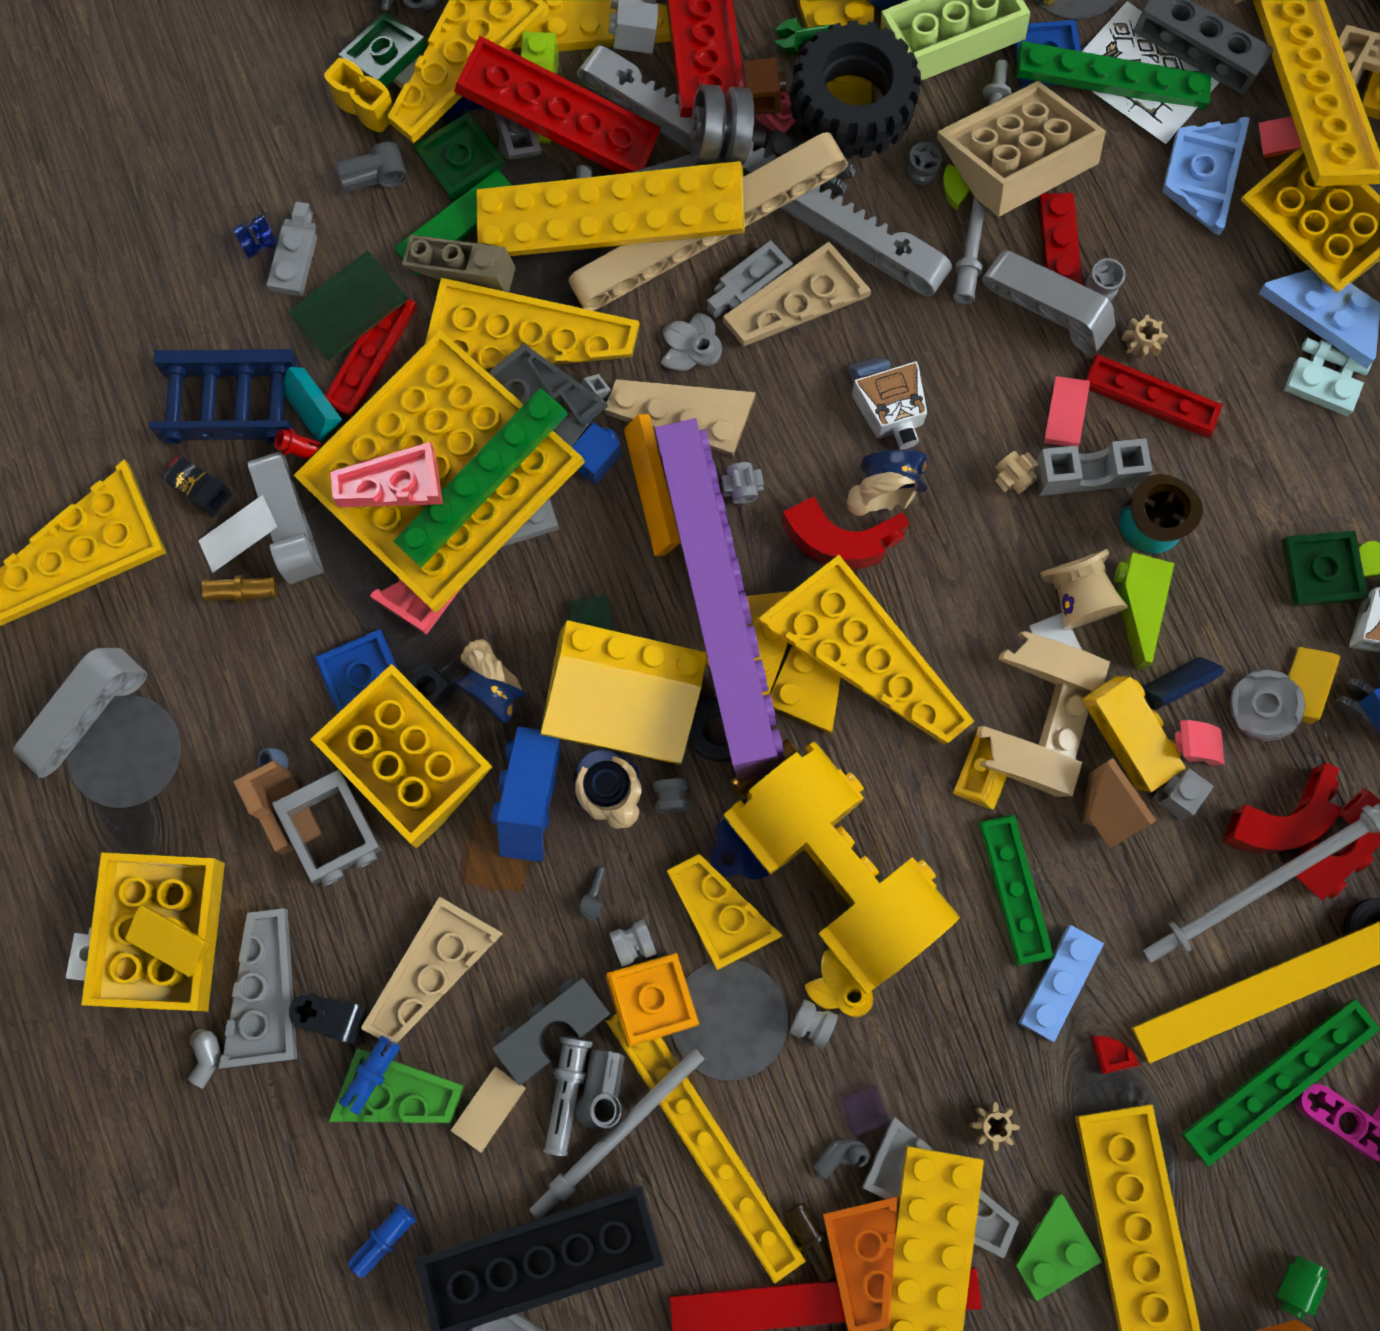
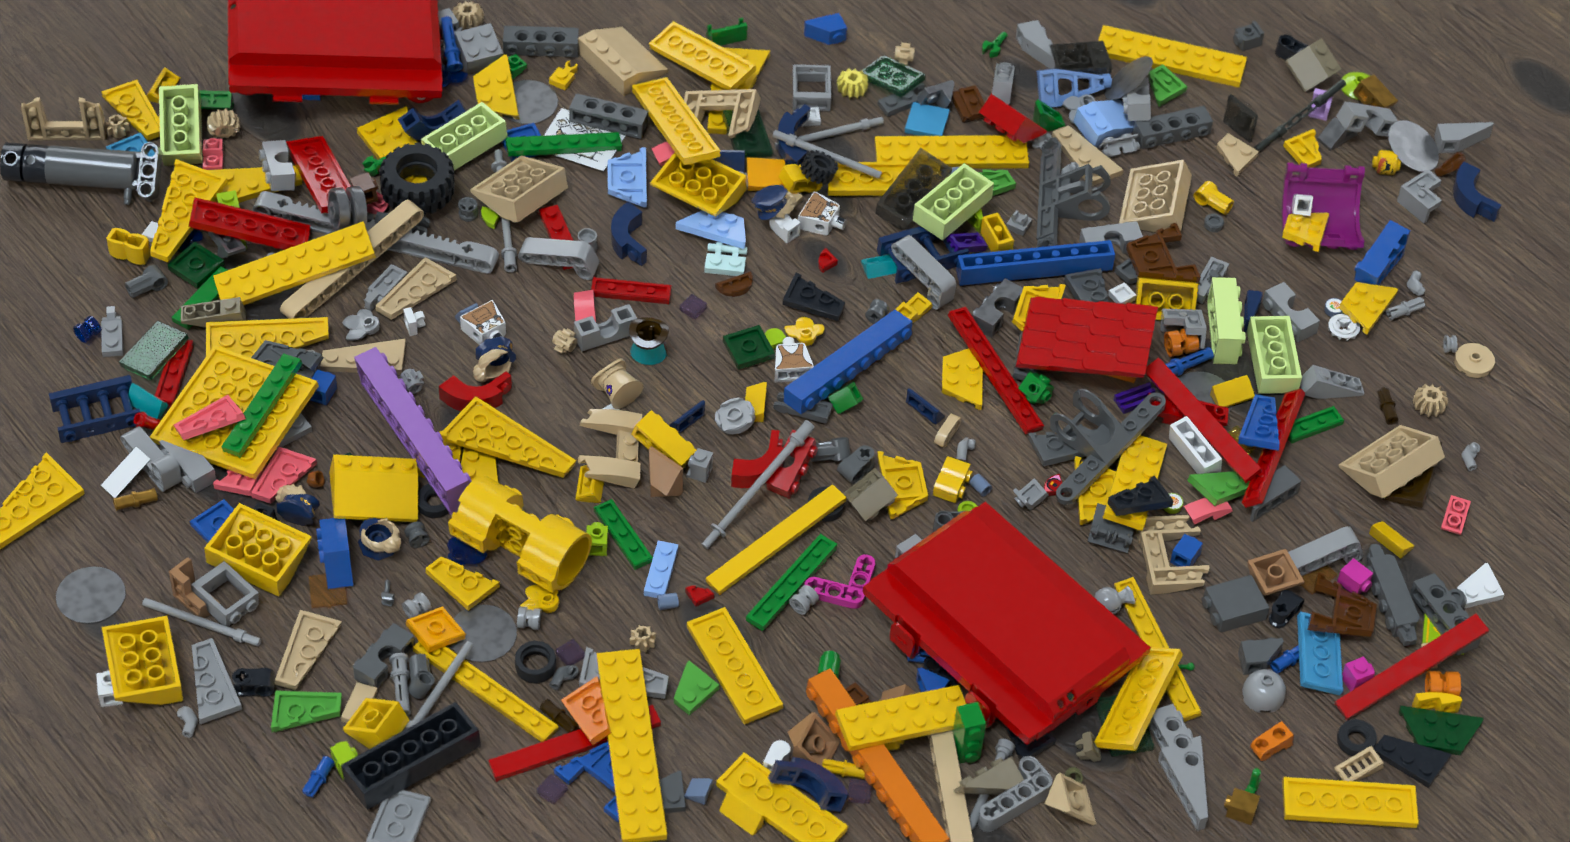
camera: 20 degrees left, 25 degrees down
light grey beam [13,648,148,778] -> none
yellow slope [125,905,211,977] -> none
black leg [160,454,232,518] -> none
dark green plate [338,12,428,87] -> none
blue pin [339,1034,402,1115] -> none
light orange tile [623,414,681,556] -> none
lime slope [1114,552,1174,671] -> none
tan gear [1121,315,1168,360] -> none
coral slope [1175,720,1225,766] -> none
none -> light grey bar [142,598,261,647]
none -> light grey slope [159,440,216,494]
none -> coral wing [251,447,317,504]
none -> dark orange hinge [306,470,325,488]
none -> lime brick [330,741,358,779]
none -> yellow slope [343,698,410,749]
none -> white tile [403,307,425,336]
none -> black tyre [515,641,556,683]
none -> lime brick [586,522,608,556]
none -> dark blue arch [611,201,647,266]
none -> sand blue hinge [657,593,679,610]
none -> clear purple tile [679,294,707,319]
none -> reddish brown tile [715,271,753,297]
none -> light grey wheel [789,585,819,615]

